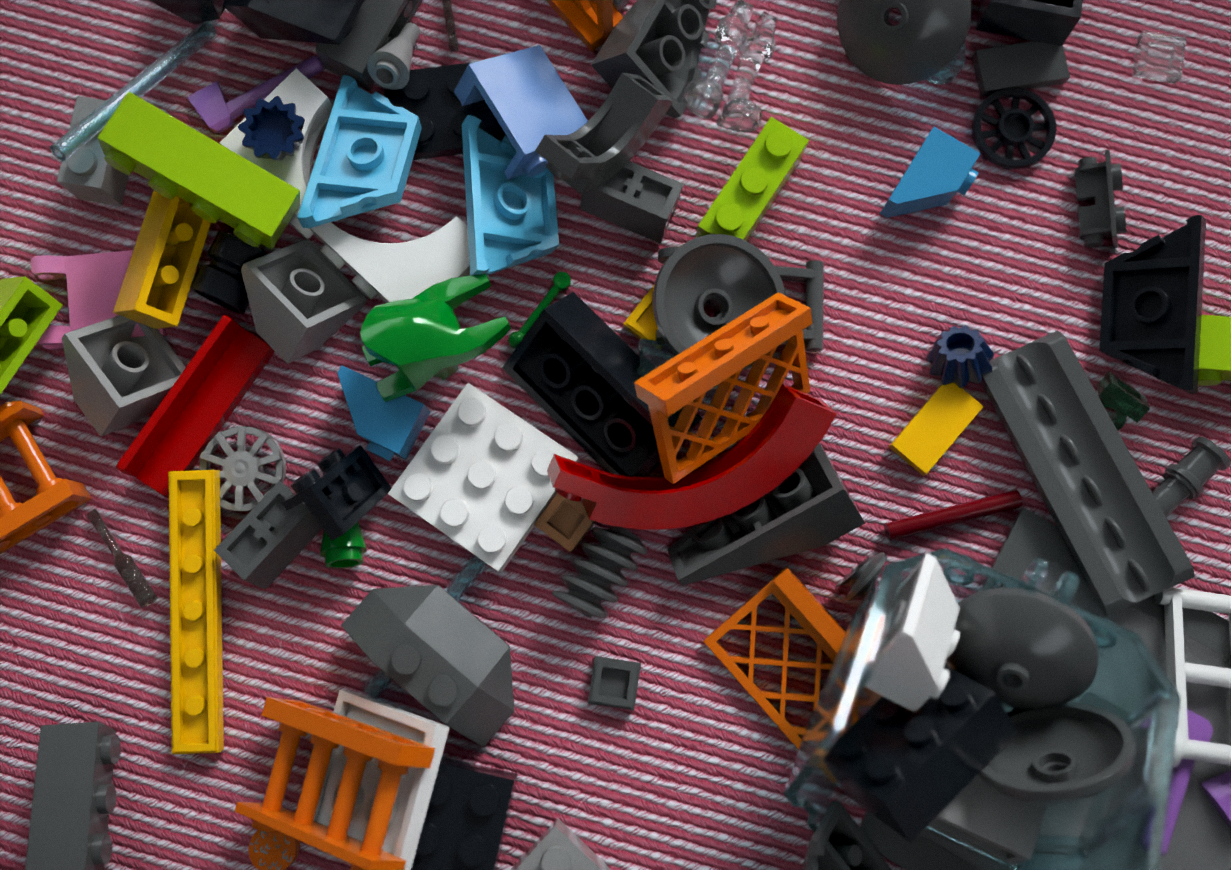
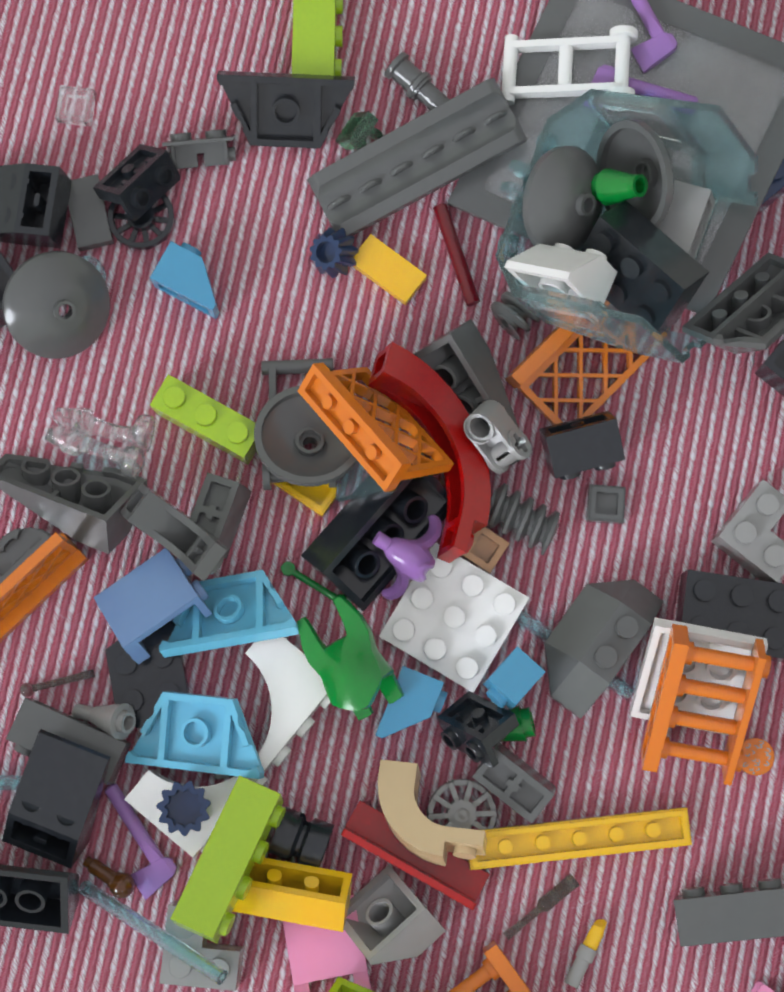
camera: 90 degrees left, 0 degrees up
light grey slope [241,239,368,364] -> none
none -> reddish brown piece [83,856,135,899]
none -> black bracket [93,144,181,221]
none -> medium lavender piece [372,514,442,600]
none -> tan arch [378,759,487,866]
none -> light grey piece [463,400,532,474]
none -> dark azure slope [482,646,546,710]
none -> black brick [539,411,625,480]
none -> light grey piece [564,919,607,989]
none -> green cone [591,168,648,206]

